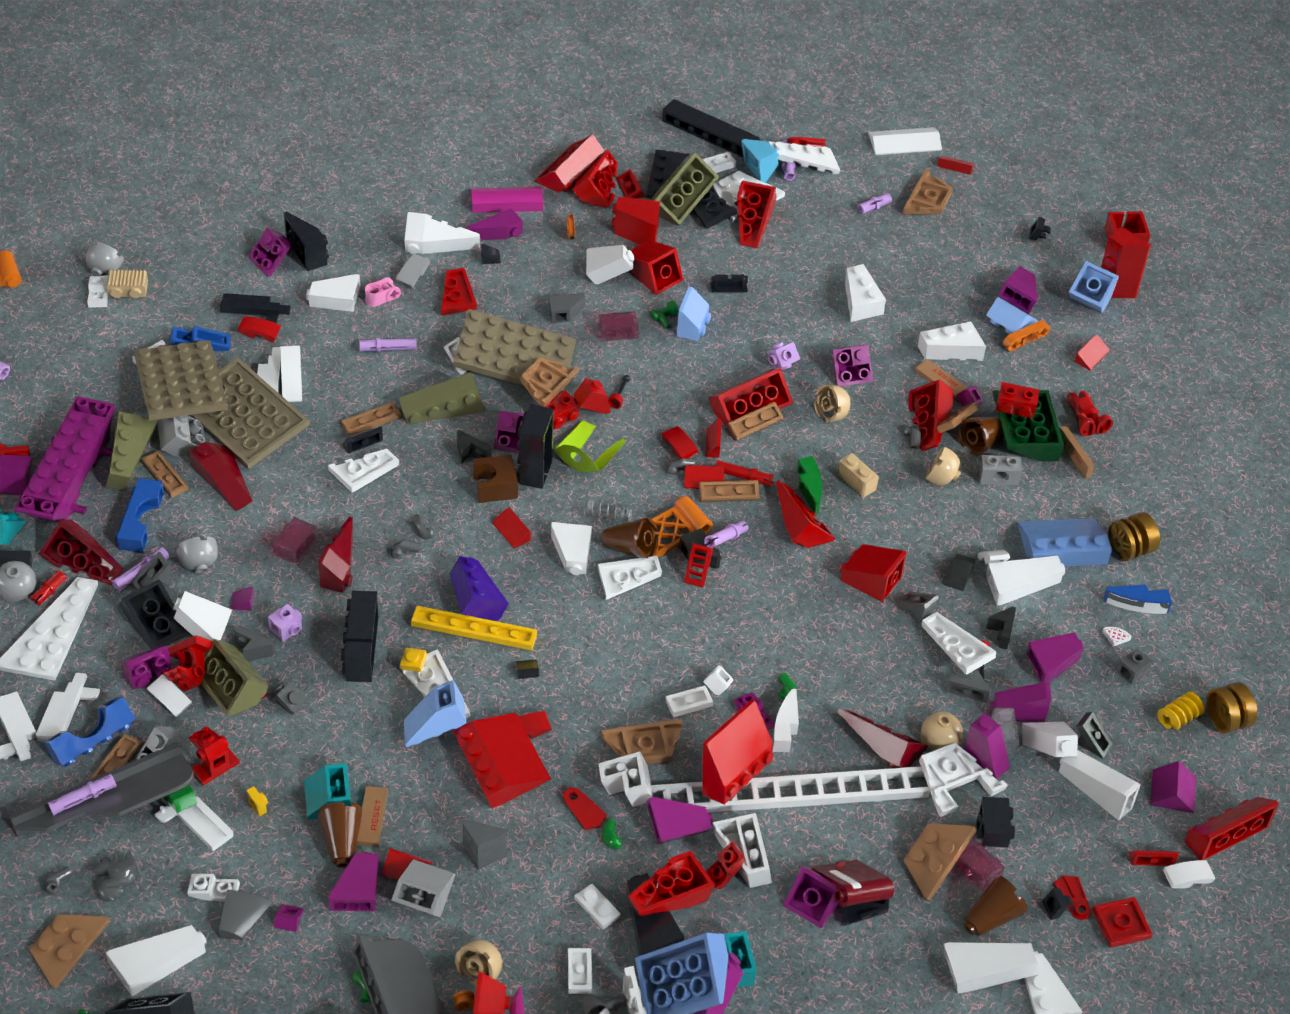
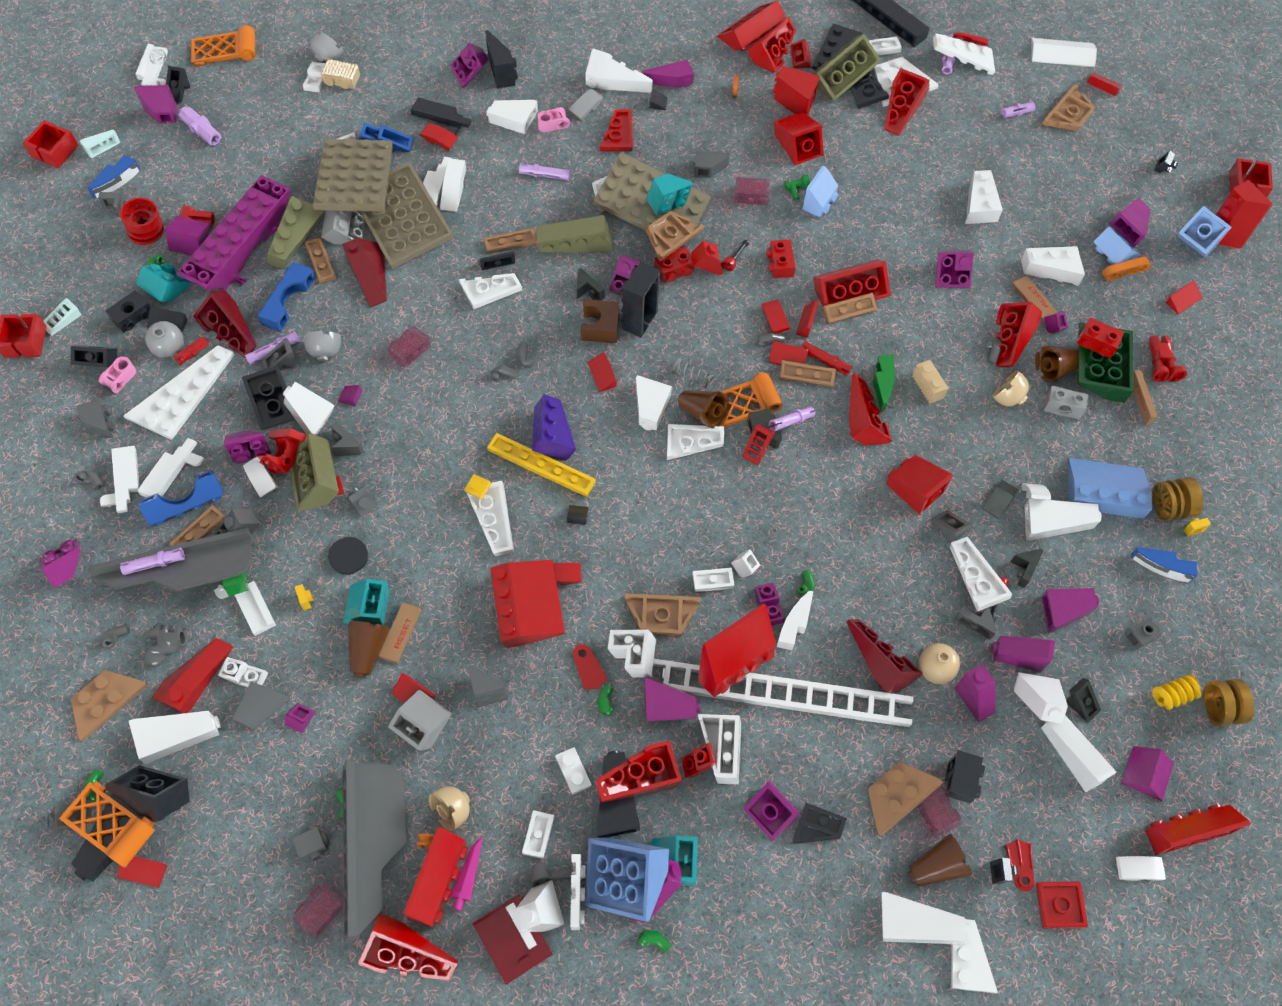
camera: 15 degrees right, 15 degrees up
red tile [188,726,240,786] -> none
lavender brick [268,604,302,642] -> none
dark red wedge [318,517,354,593] -> none
magenta slope [329,852,379,911] -> none
black piece [341,591,379,682] -> none
light blue slope [404,680,466,747] -> none
dark pink slope [471,186,543,213] -> none
lime piece [554,420,627,472] -> none
white slope [586,245,634,284] -> none
black hinge [710,274,748,293] -> none
medium azure slope [741,139,779,183] -> none
lavender brick [767,342,800,370] -> none
dark red door [811,860,894,907] -> none
tan cylinder [814,385,850,423] -> none
white wing [919,743,1008,817] -> none
medium nougat tile [936,402,980,433] -> none
clear brick [991,708,1019,756] -> none
white tile [1102,627,1131,646] -> none
red slope [1129,851,1179,866] -> none
none -> red wedge [151,638,233,714]
none -> black tile [328,537,369,575]
none -> teal slope [646,174,693,216]
none -> red brick [766,240,796,278]
none -> yellow plate [1184,518,1211,536]

